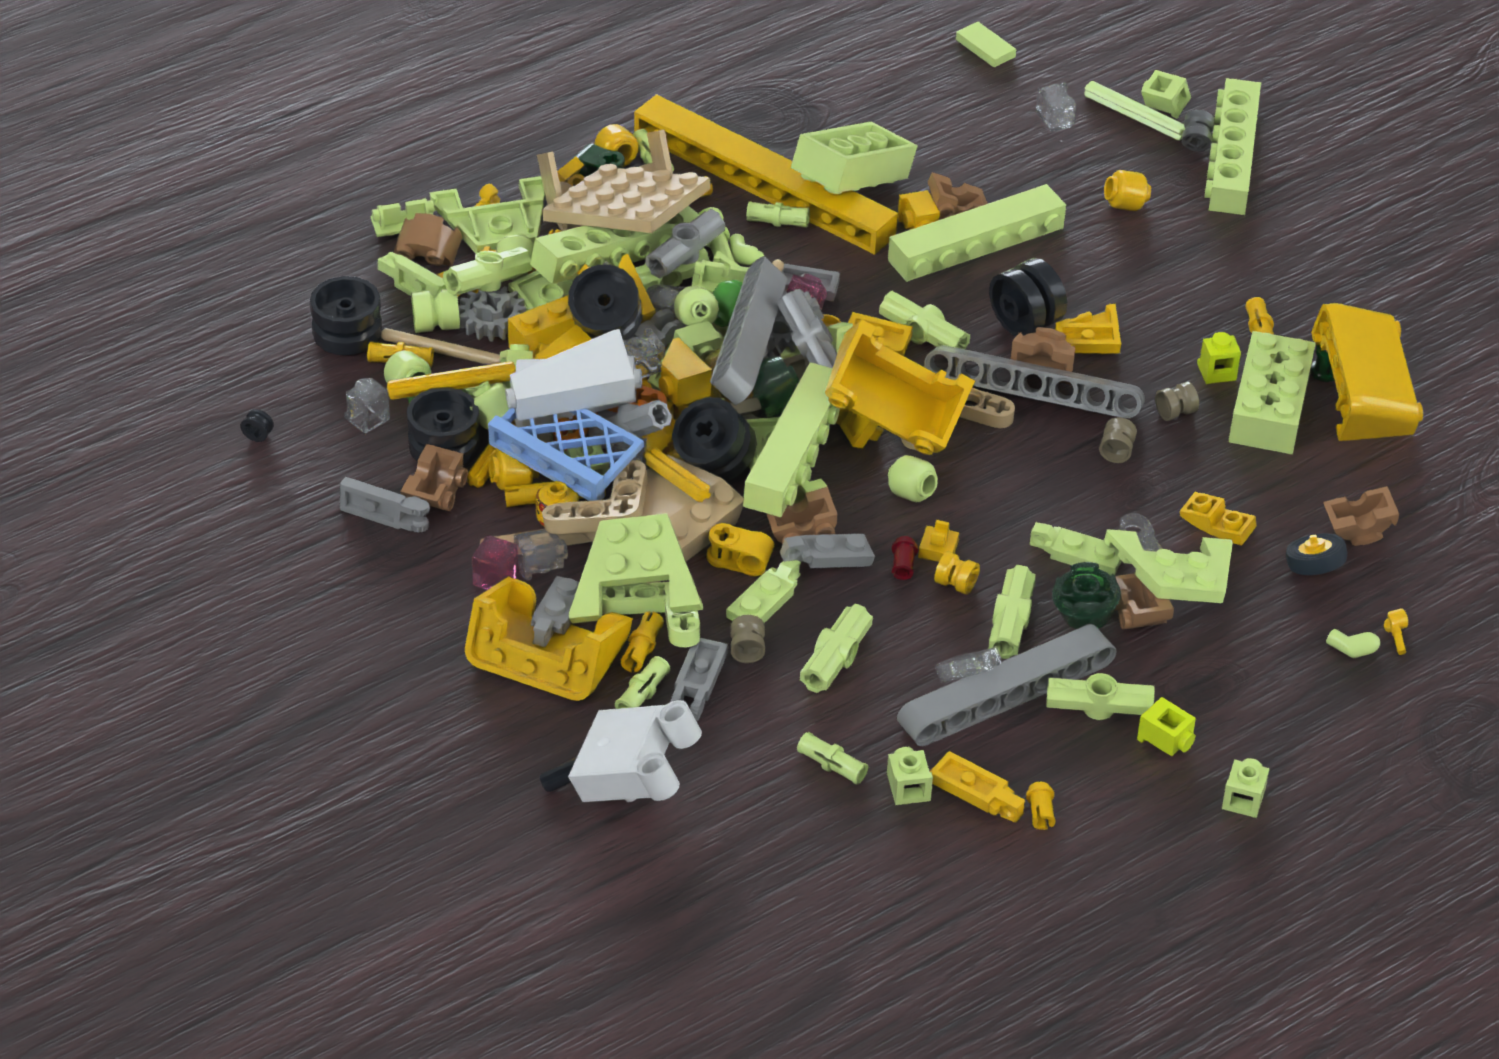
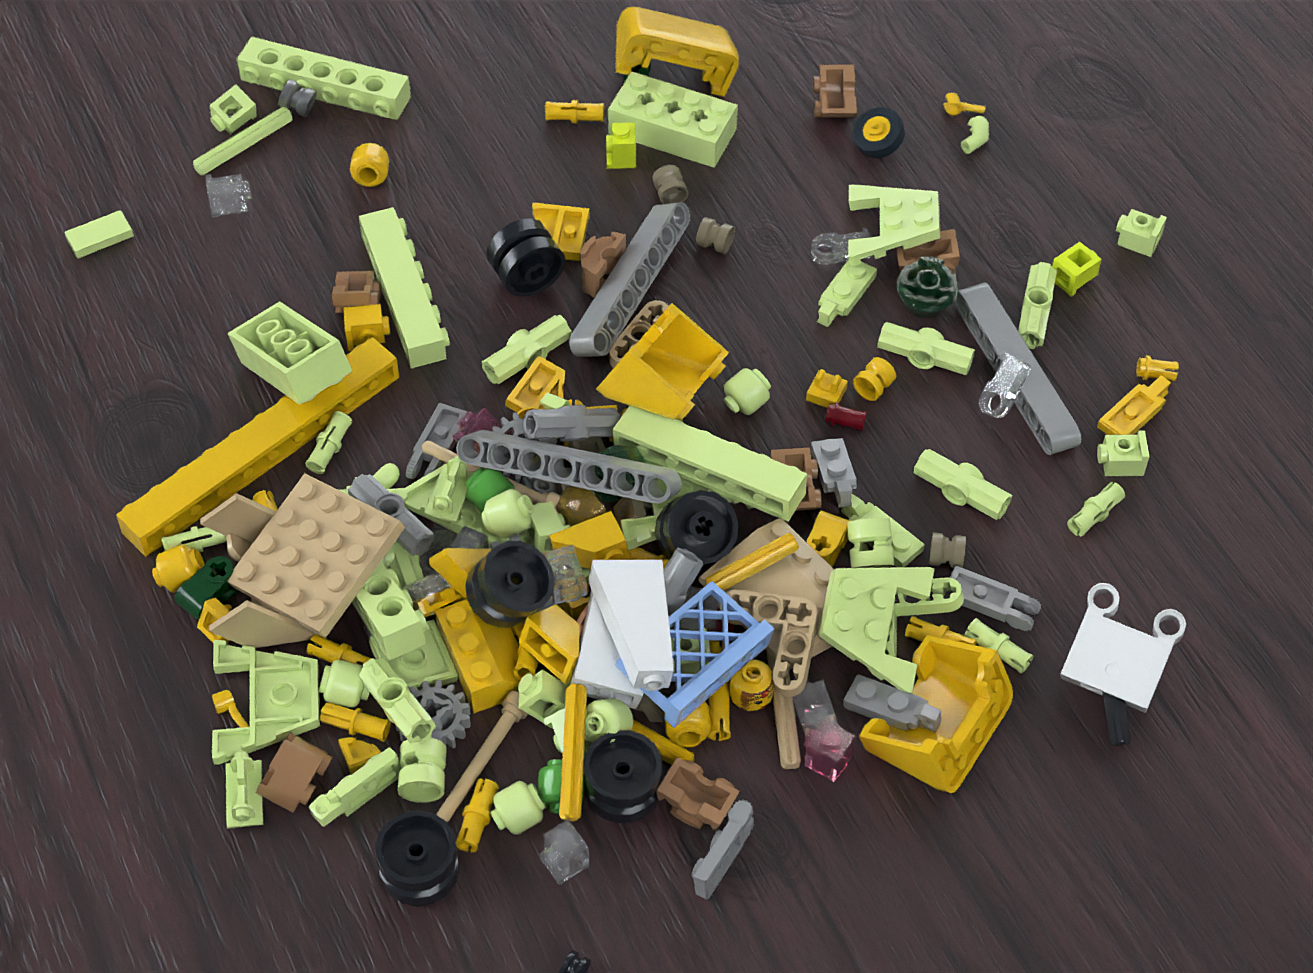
camera: 80 degrees left, 10 degrees up
yellow slope [1180,492,1257,546] -> none
none -> yellowish green wheel [847,518,894,568]

